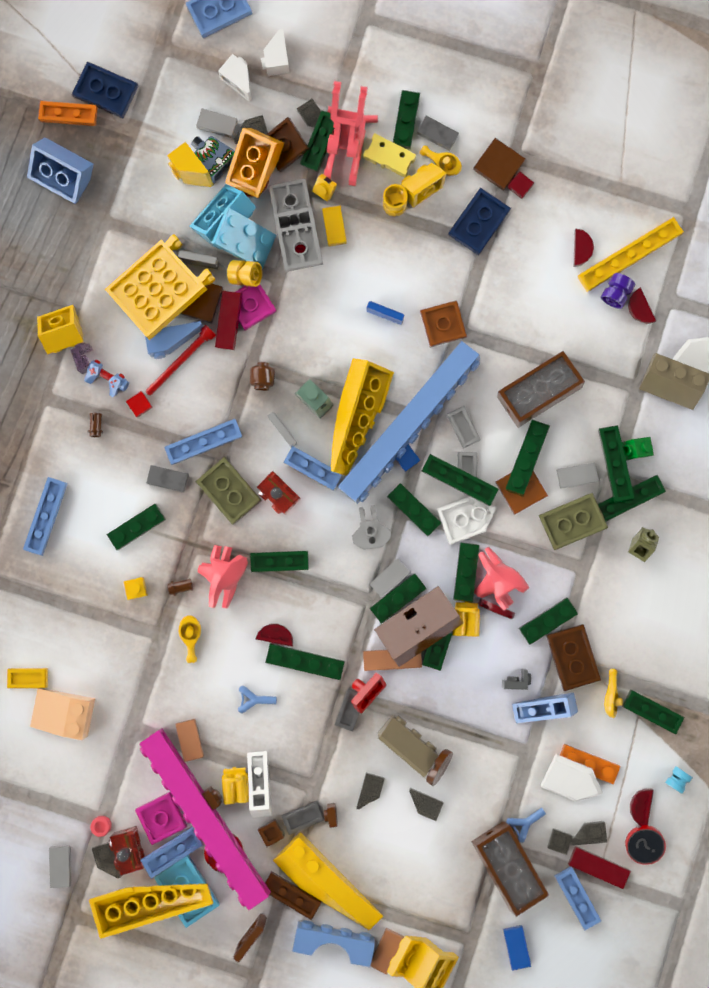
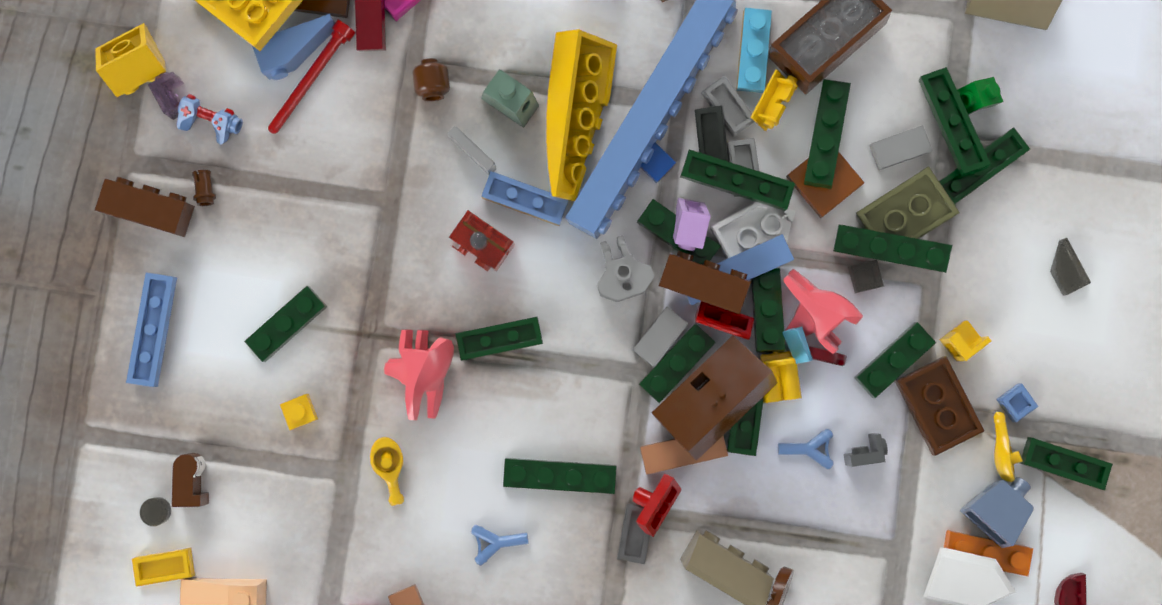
camera: 20 degrees left, 0 degrees up
red tile [126,391,153,418] -> none
flat silver tile [146,465,189,492] -> none
medium blue plate [164,419,243,465] -> none
reddish brown pin [168,578,193,596] -> none
olive tile [195,457,262,525] -> none
dark red tile [255,624,293,647] -> none
medium blue slope [512,693,578,723] -> none
olive brick [628,527,659,562] -> none
medium azure wheel [665,766,693,794] -> none
none -> reddish brown brick [95,177,195,237]
none -> clear smoke tile [140,497,171,526]
none -> reddish brown leg [172,453,209,507]
none -> reddish brown brick [659,251,752,314]
none -> lavender arch [673,198,711,251]
none -> medium blue tile [687,234,794,306]
none -> pearl dark grey tile [694,105,729,161]
none -> red slope [695,301,754,340]
none -> medium azure plate [736,8,772,93]
none -> yellow hinge [750,69,798,131]
none -> medium blue piece [777,429,834,469]
none -> medium azure piece [782,327,813,364]
none -> dark green plate [833,224,953,273]
none -> clear smoke tile [848,260,884,293]
none -> yellow panel [939,320,992,361]
none -> sand blue torso [960,477,1034,548]
none -> medium blue tile [996,384,1039,422]
none -> clear smoke tile [1050,238,1091,296]

